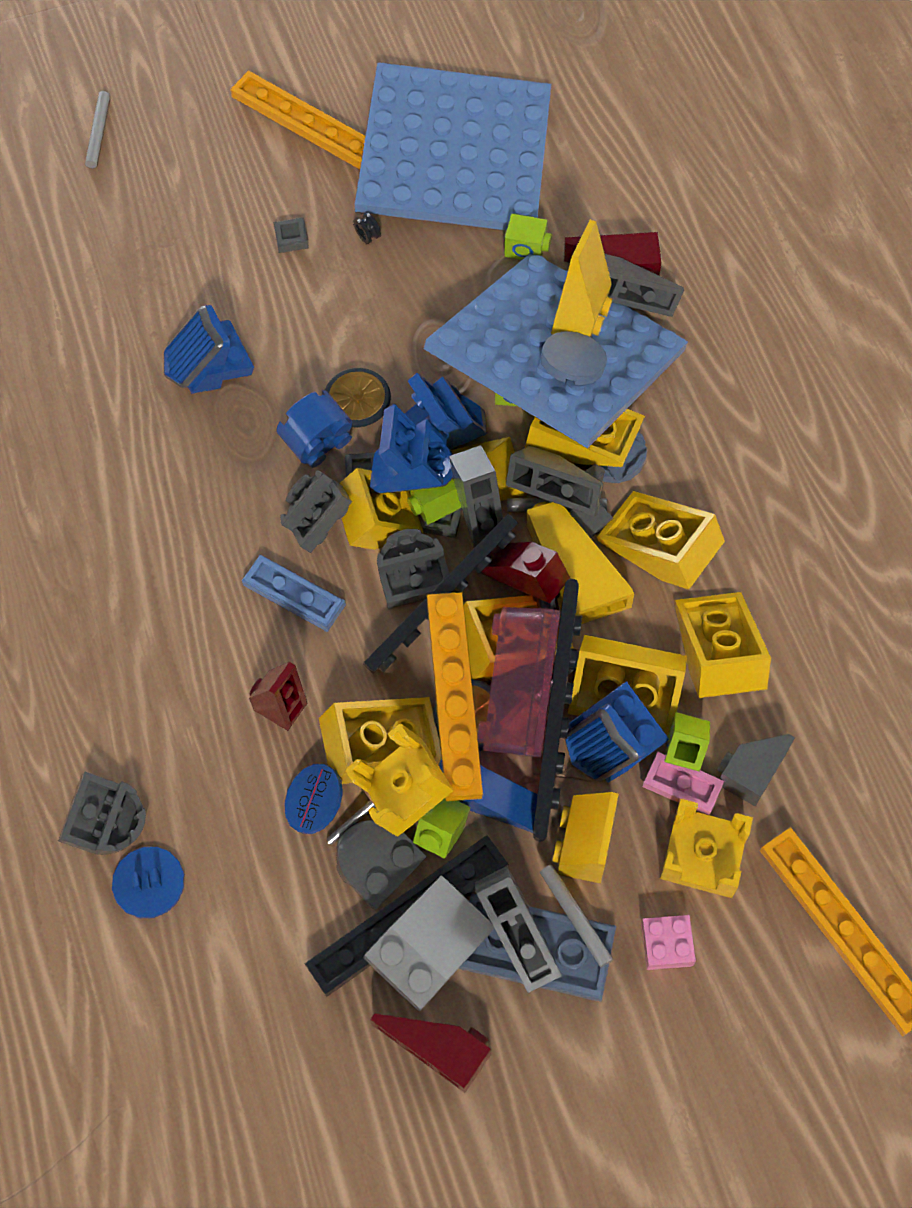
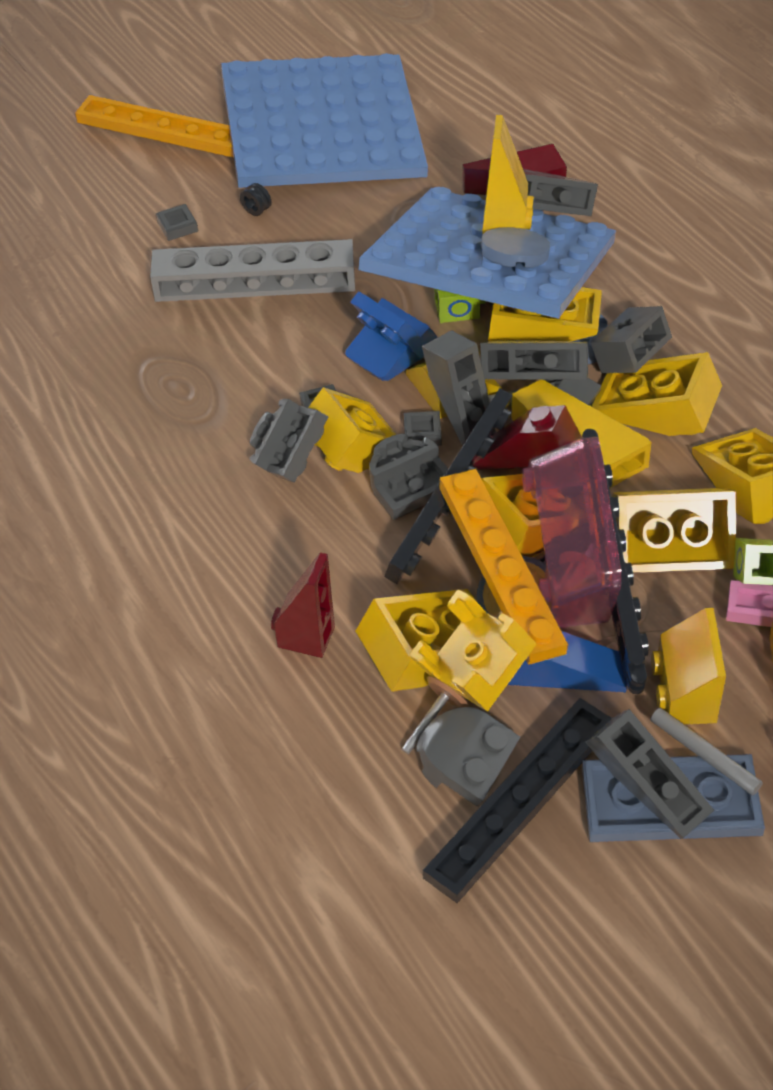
camera: 15 degrees left, 15 degrees down
dark grey slope [58,772,146,855] -> none
blue piece [112,847,185,919] -> none
blue piece [164,305,254,394] -> none
medium blue tile [242,555,346,632] -> none
blue brick [276,390,352,468] -> none
blue piece [284,764,343,834] -> none
pearl gold wheel [325,368,391,428] -> none
light grey slope [364,875,495,1011] -> none
blue piece [370,404,453,493] -> none
dark red slope [370,1013,491,1093] -> none
lime brick [407,479,462,525] -> none
lime brick [413,798,471,859] -> none
lime brick [505,213,552,260] -> none
blue piece [565,681,669,783] -> none
none -> light grey brick [150,239,355,302]
none -> dark grey brick [591,306,672,373]

